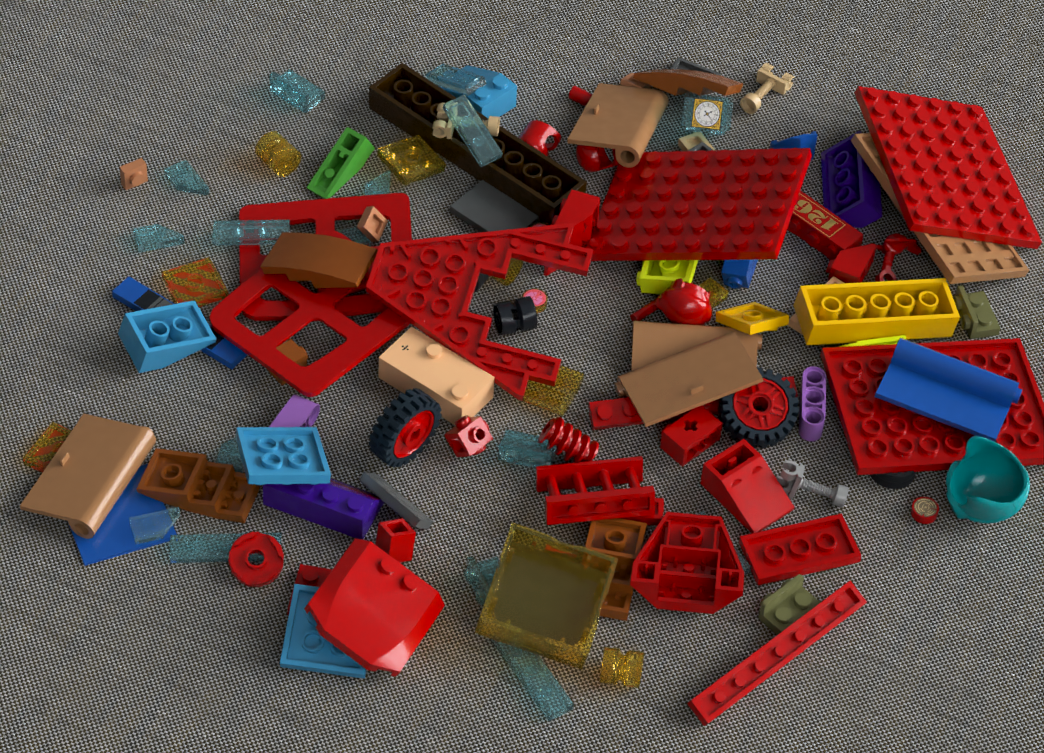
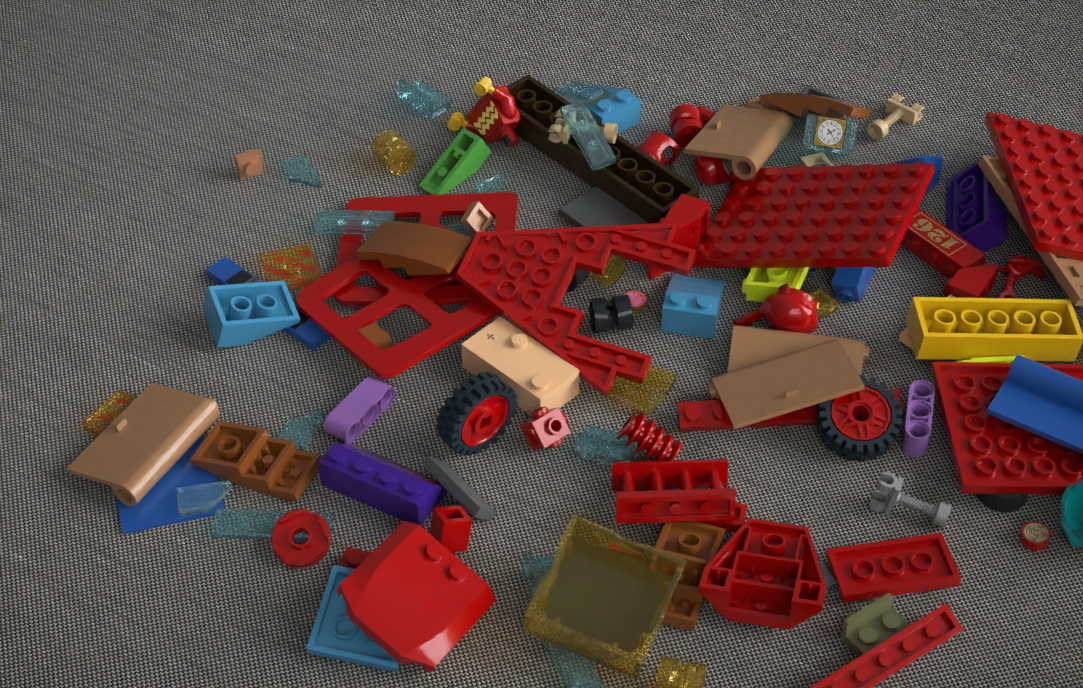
camera: 10 degrees right, 5 degrees down
clear light blue tile [133,224,185,253] -> none
dark azure plate [236,427,331,485] -> none
clear yellow plate [377,135,446,185] -> none
red brick [660,406,723,467] -> none
red slope [700,439,795,533] -> none
yellow plate [716,302,789,335] -> none
none -> red torso [447,77,521,148]
none -> dark azure slope [661,274,725,339]
none -> red wheel [669,104,703,150]

